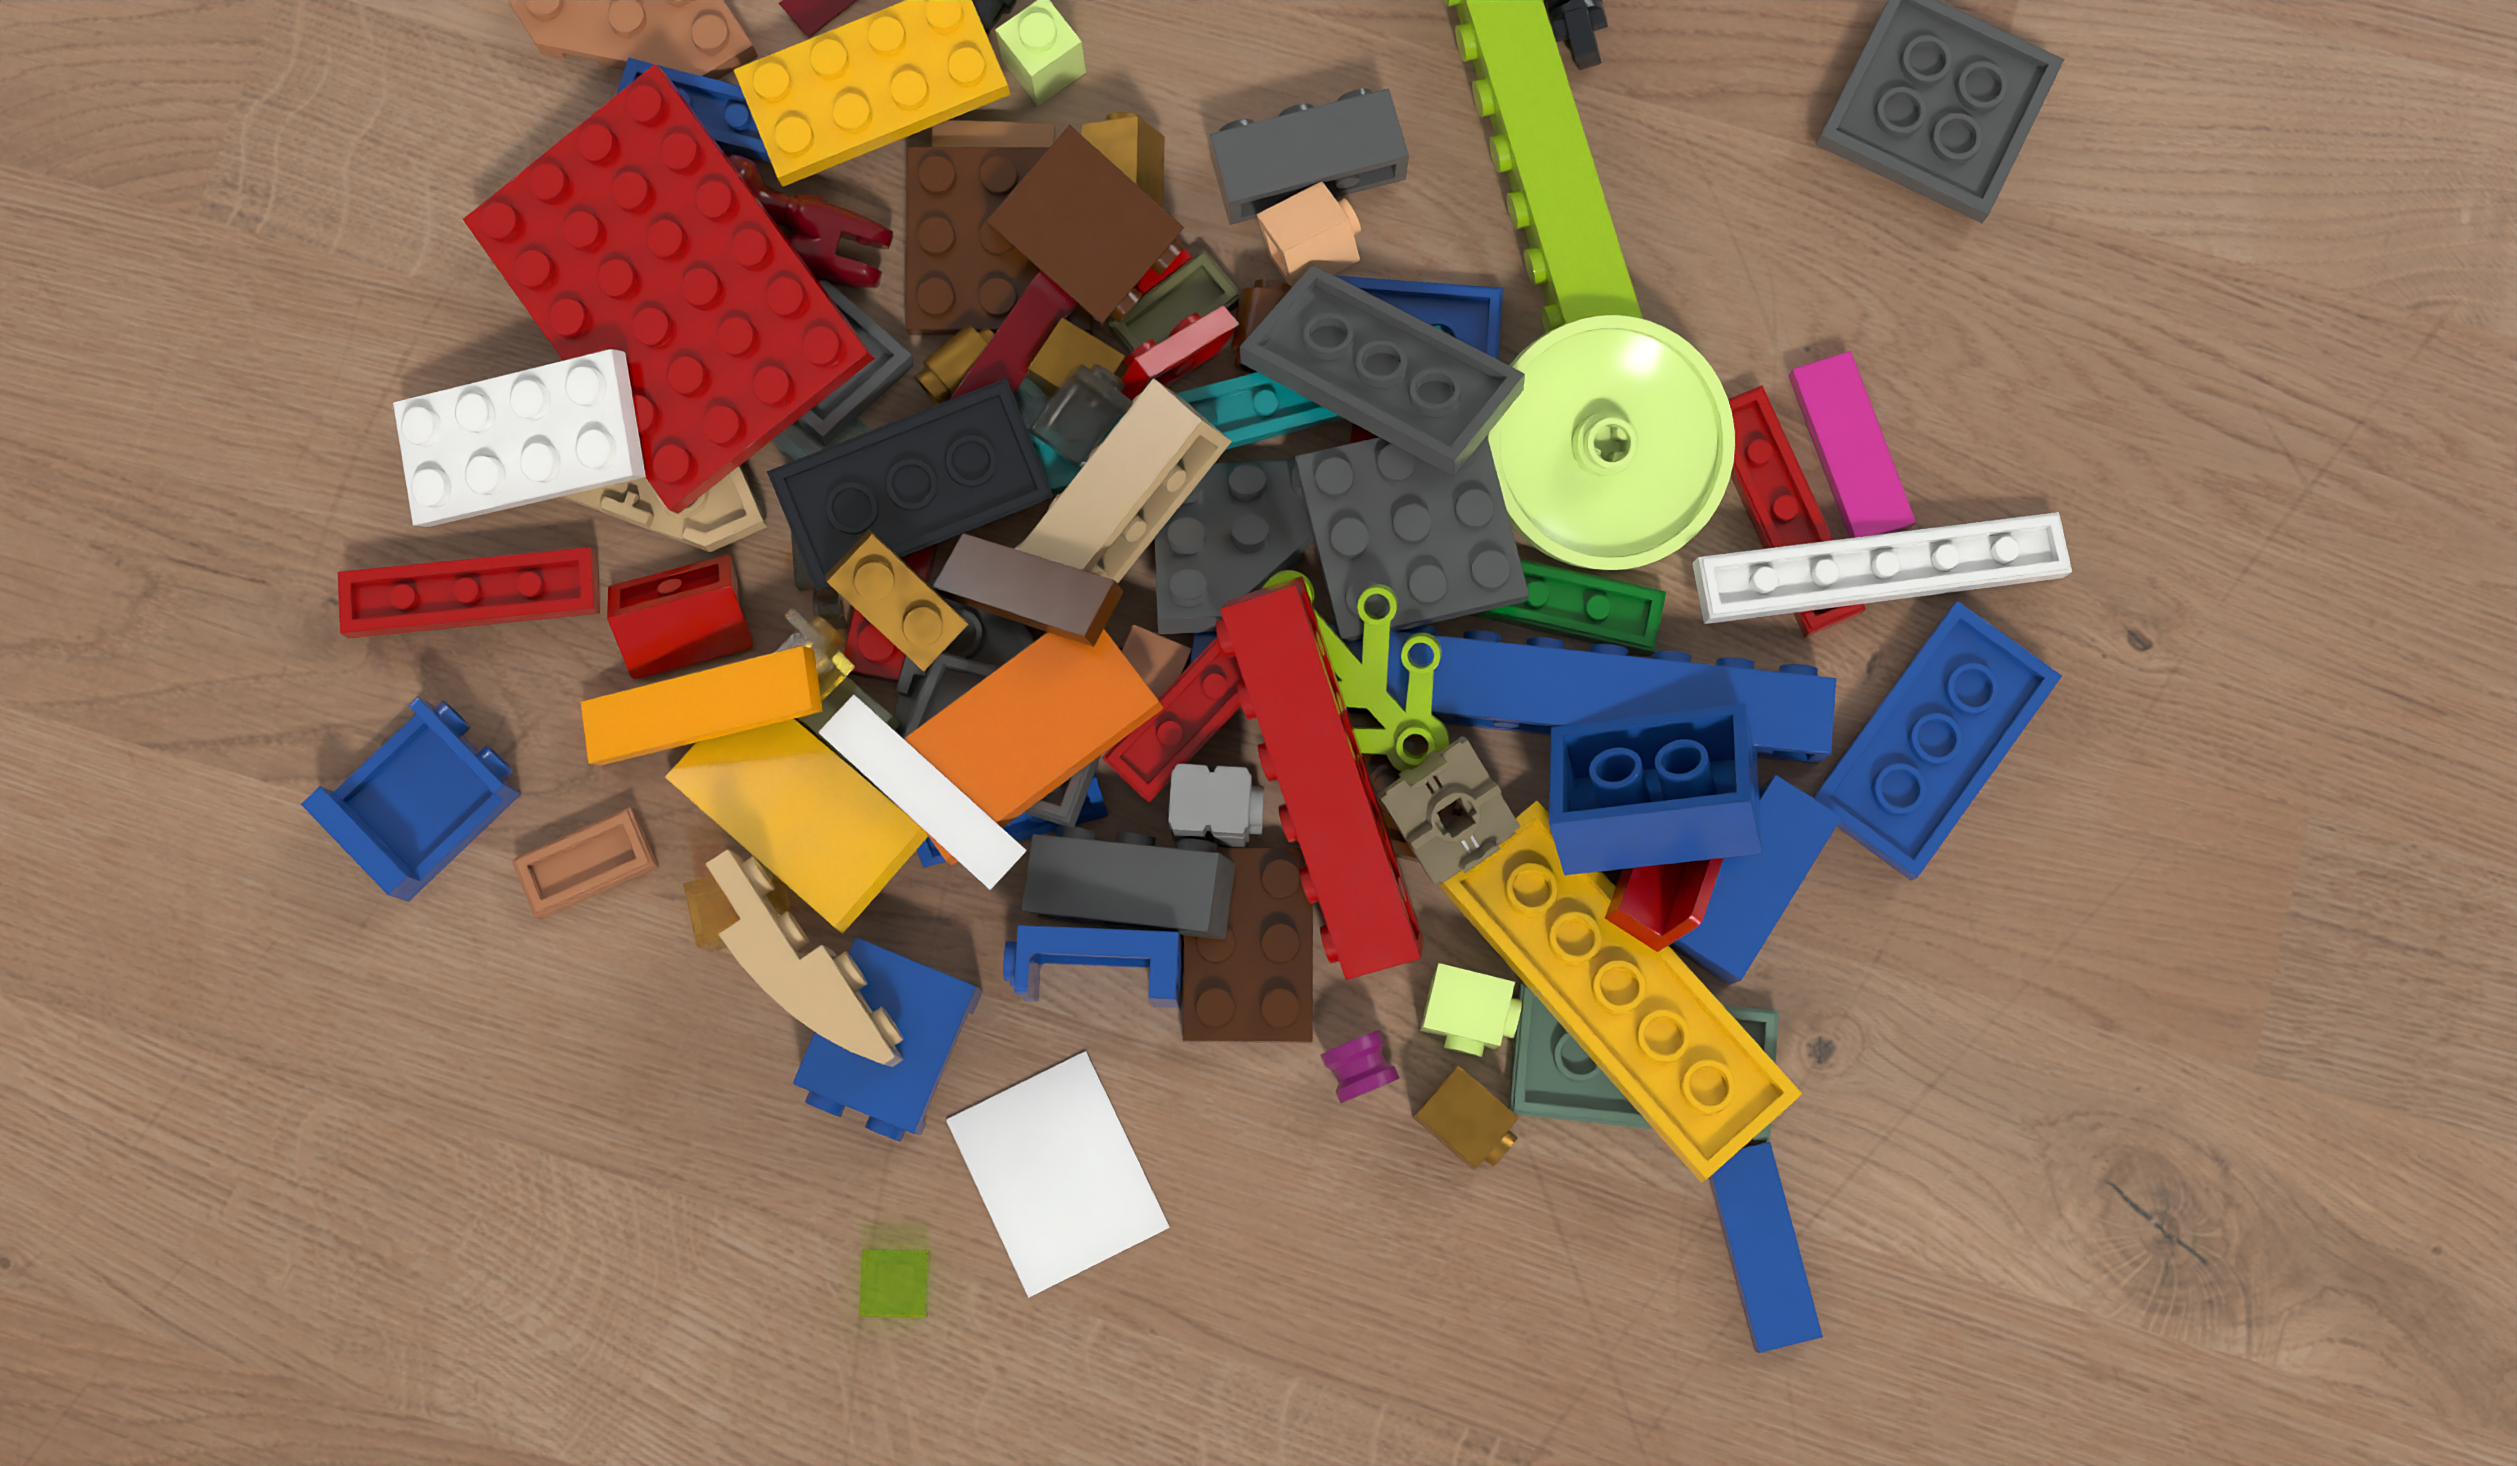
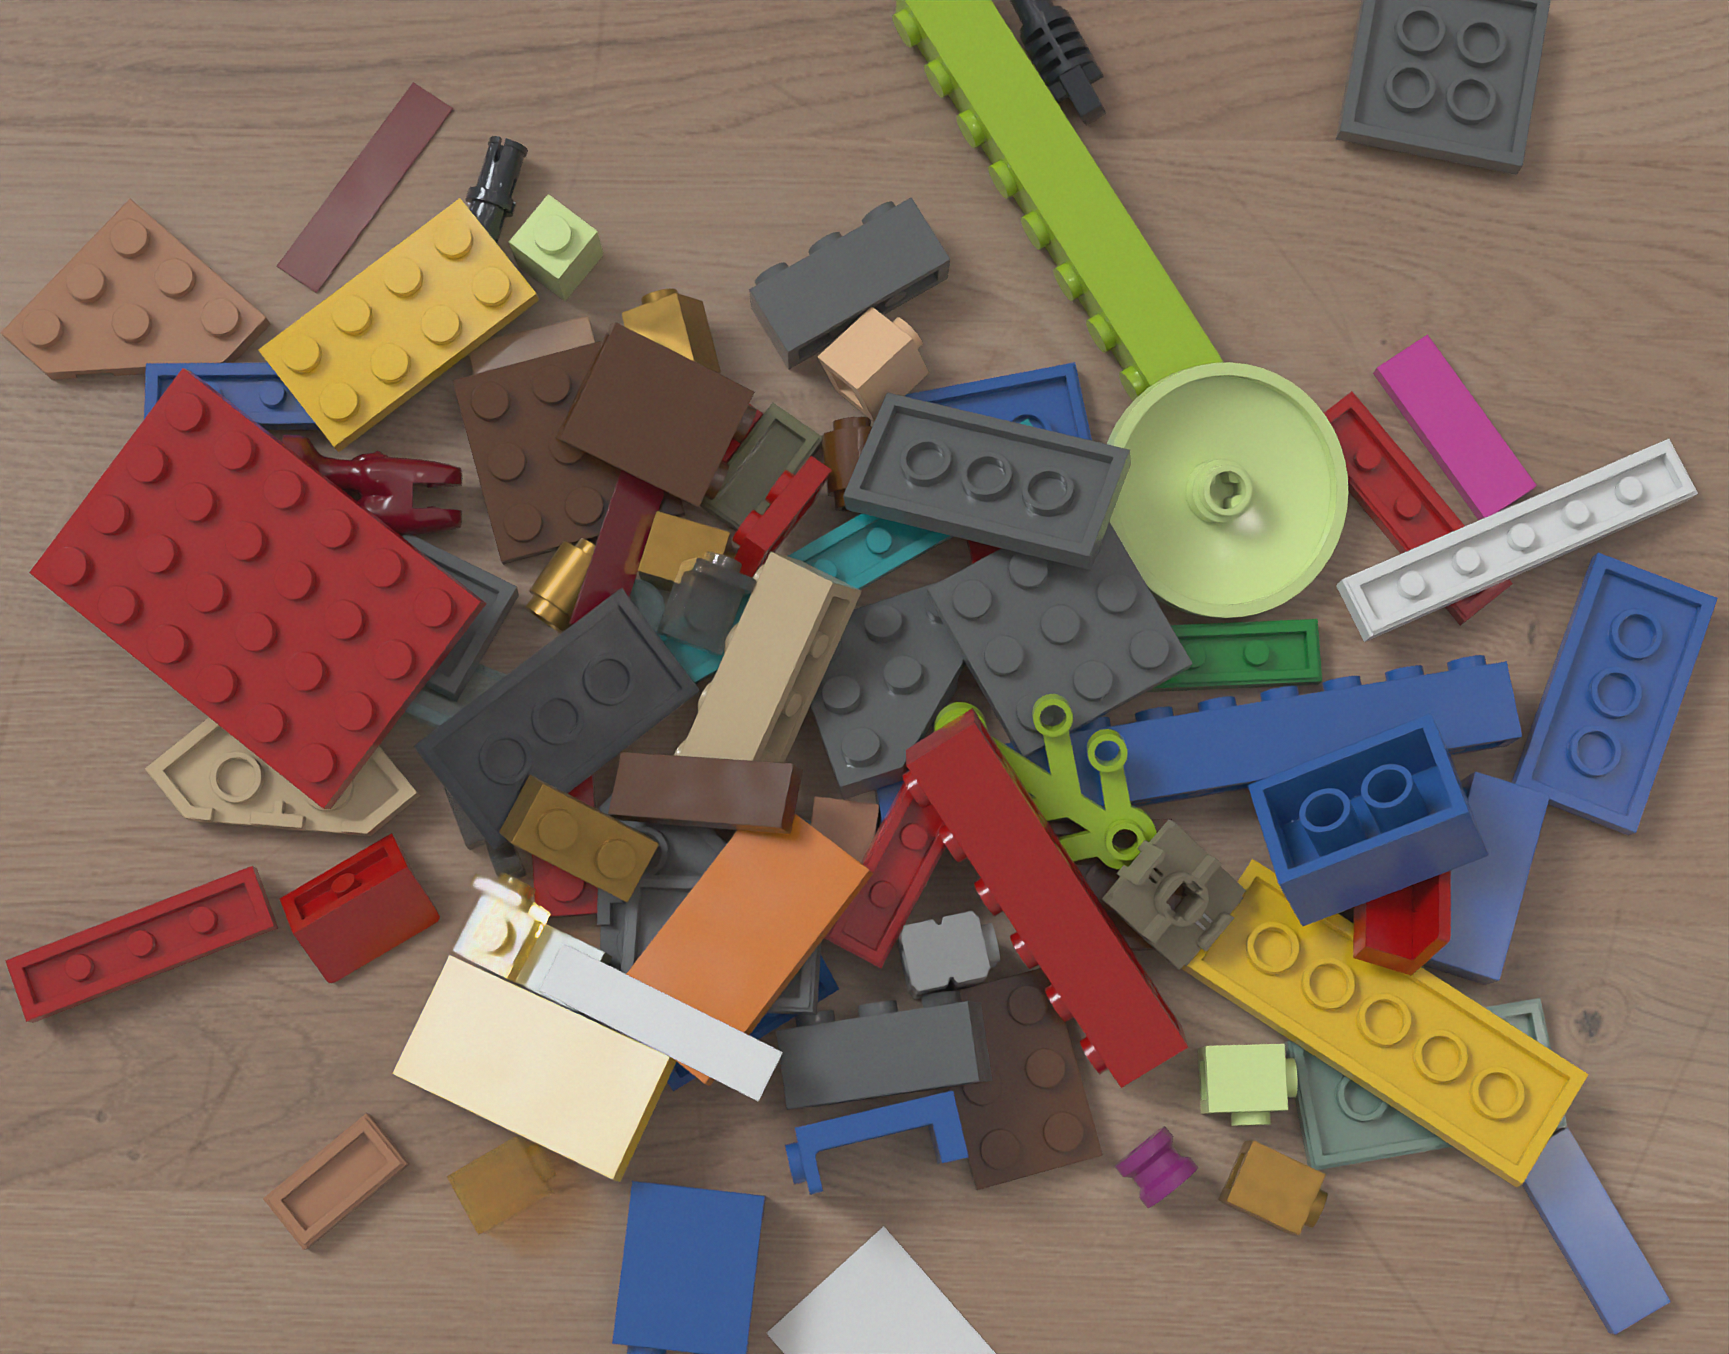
camera: 20 degrees left, 0 degrees up
blue panel [301,696,521,902] -> none
white plate [393,349,646,527] -> none
light orange tile [581,646,823,766] -> none
tan slope [706,849,904,1067] -> none

